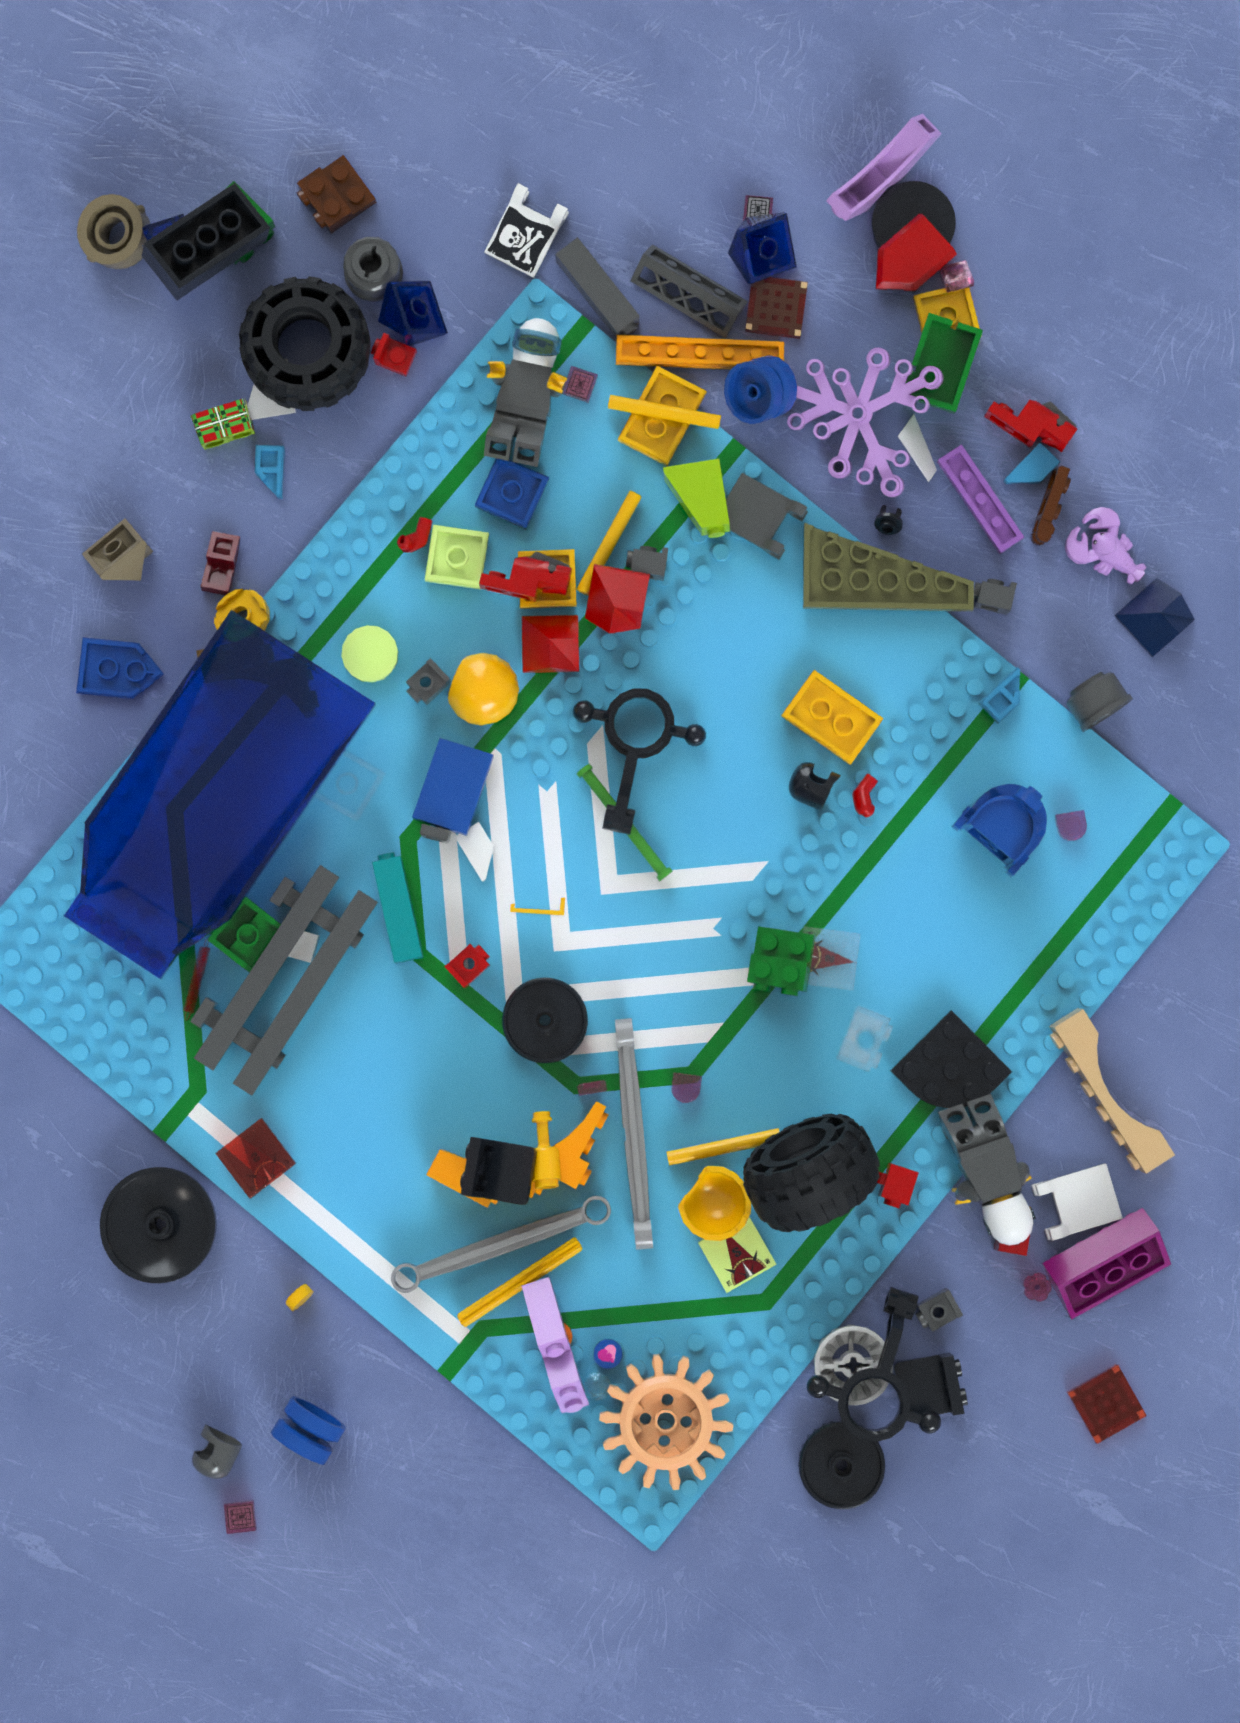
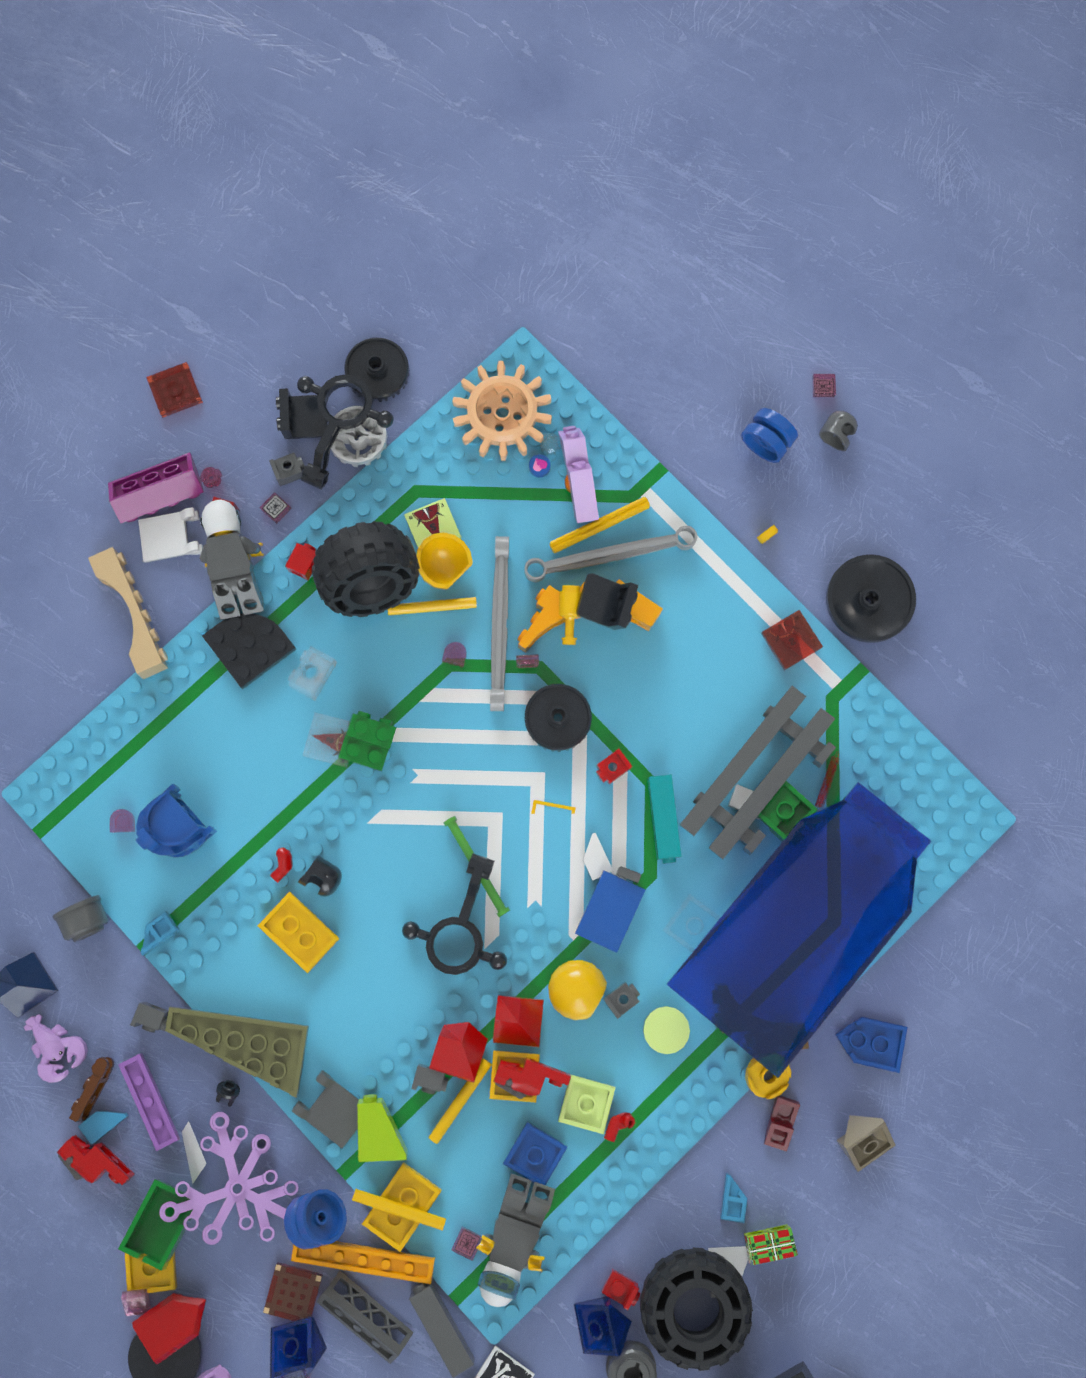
camera: 175 degrees left, 5 degrees down
none -> tile [259,492,292,524]

